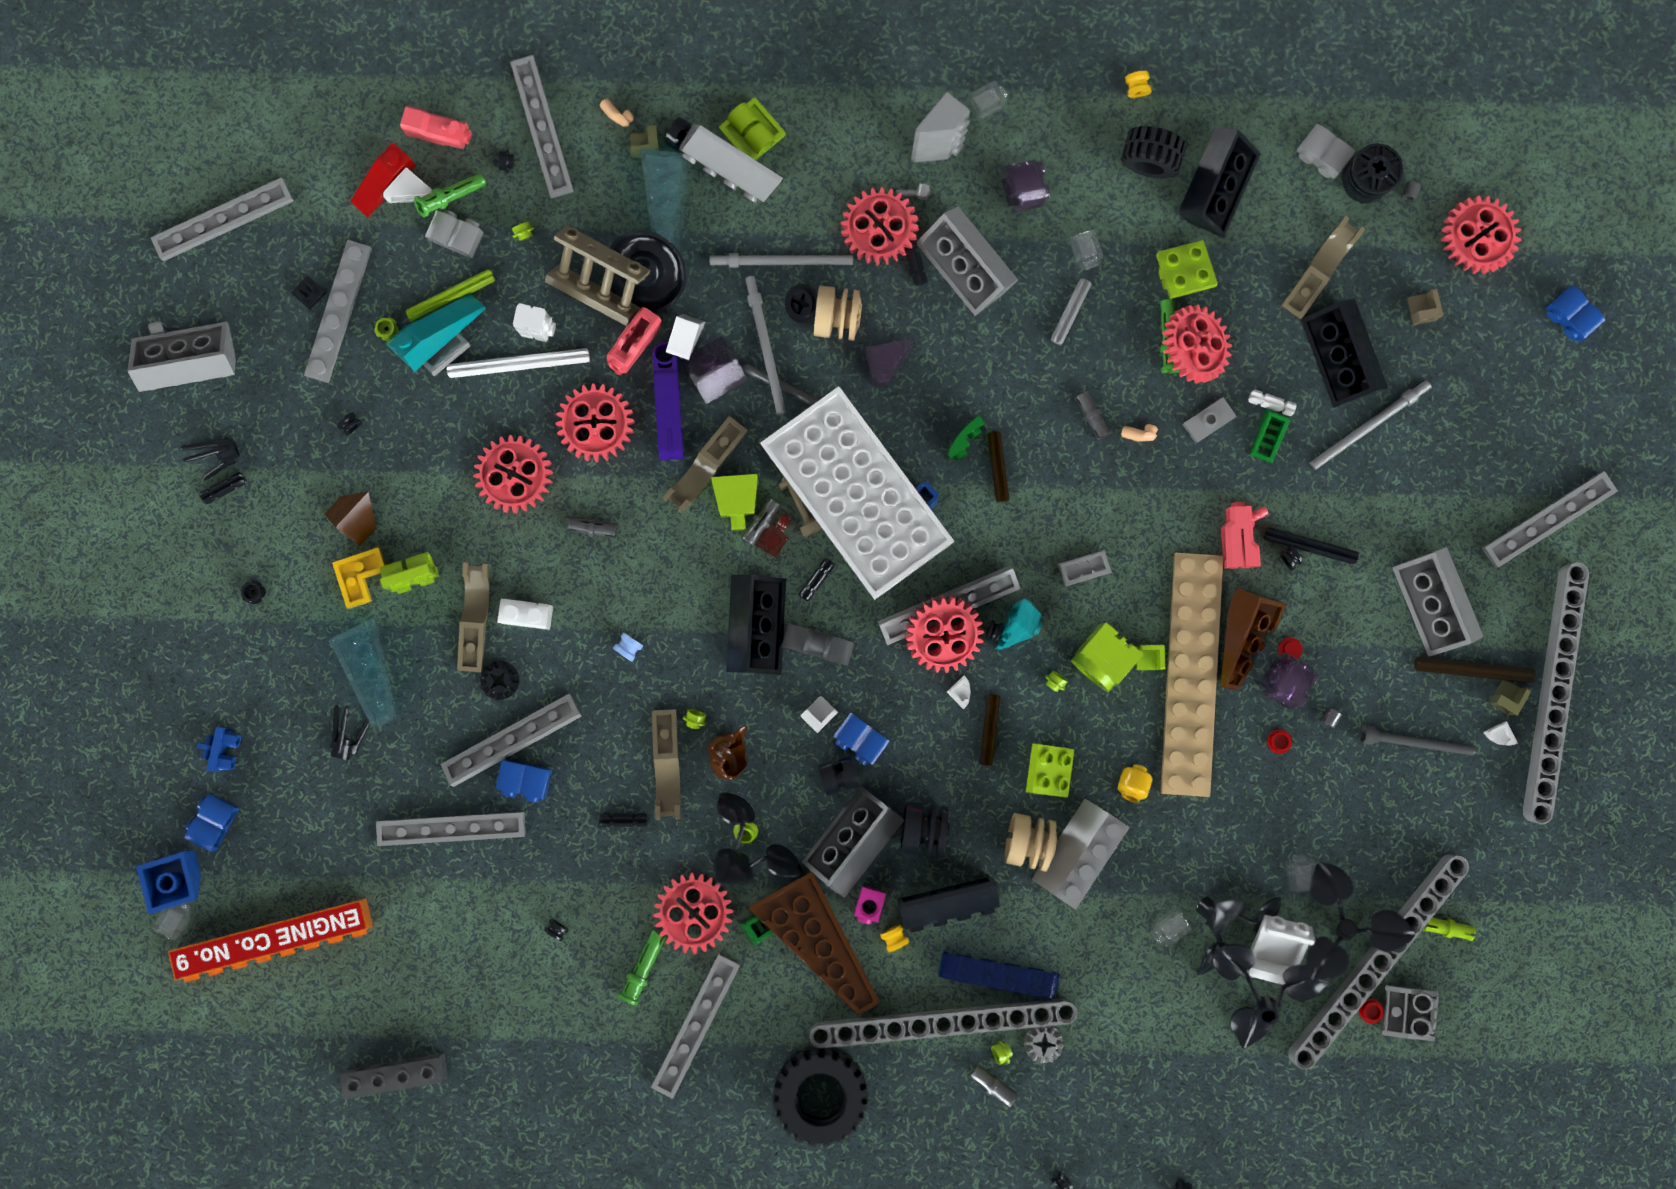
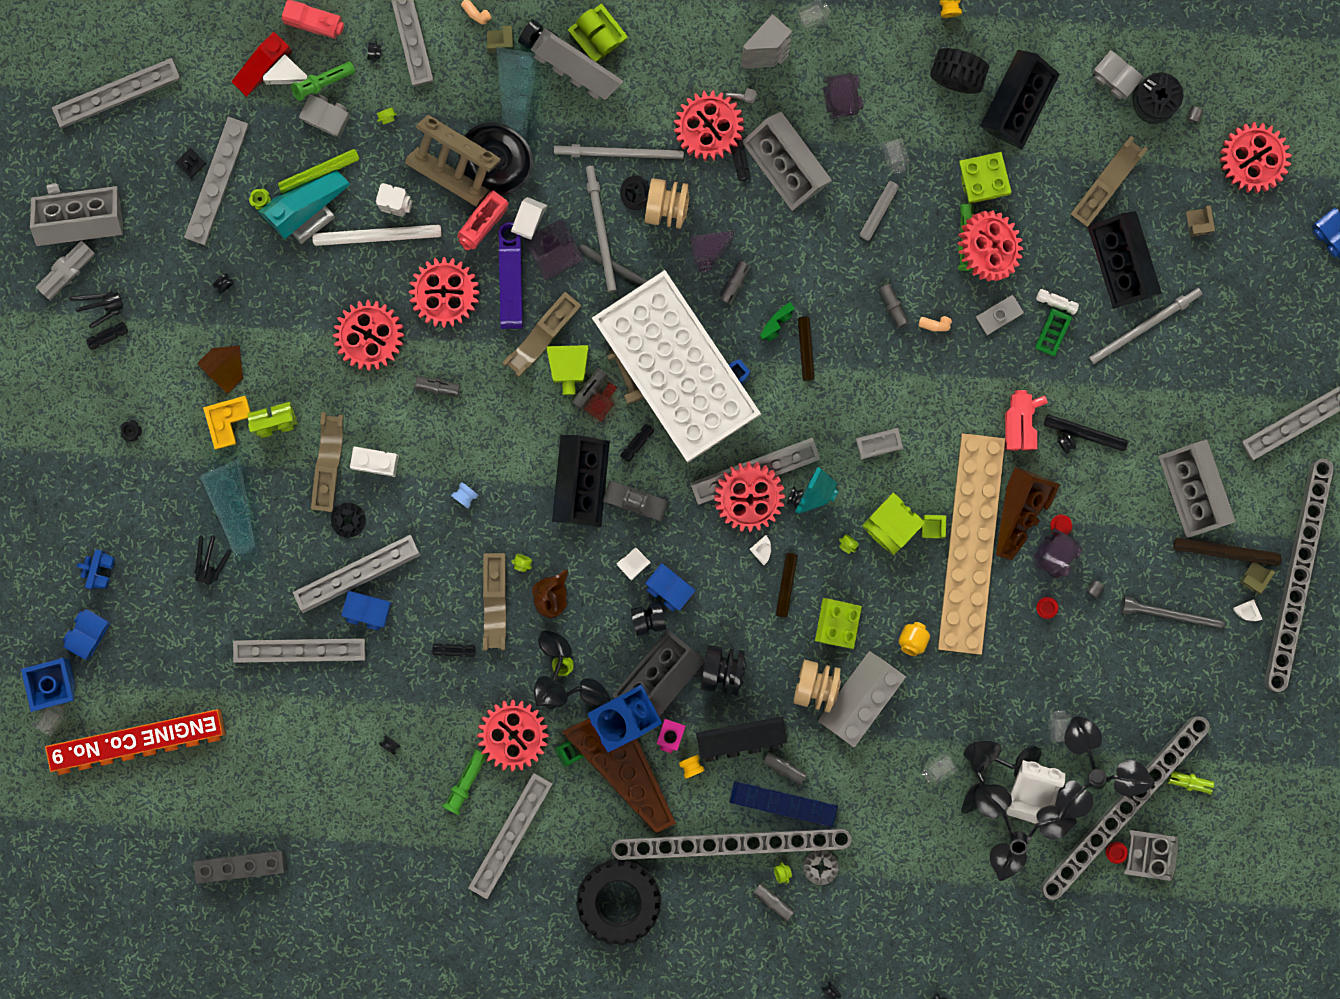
camera: 10 degrees right, 0 degrees up
none -> light grey piece [36,241,96,301]
none -> blue brick [587,684,662,752]
none -> flat silver pin [720,260,751,305]
none -> dark grey pin [763,751,807,785]

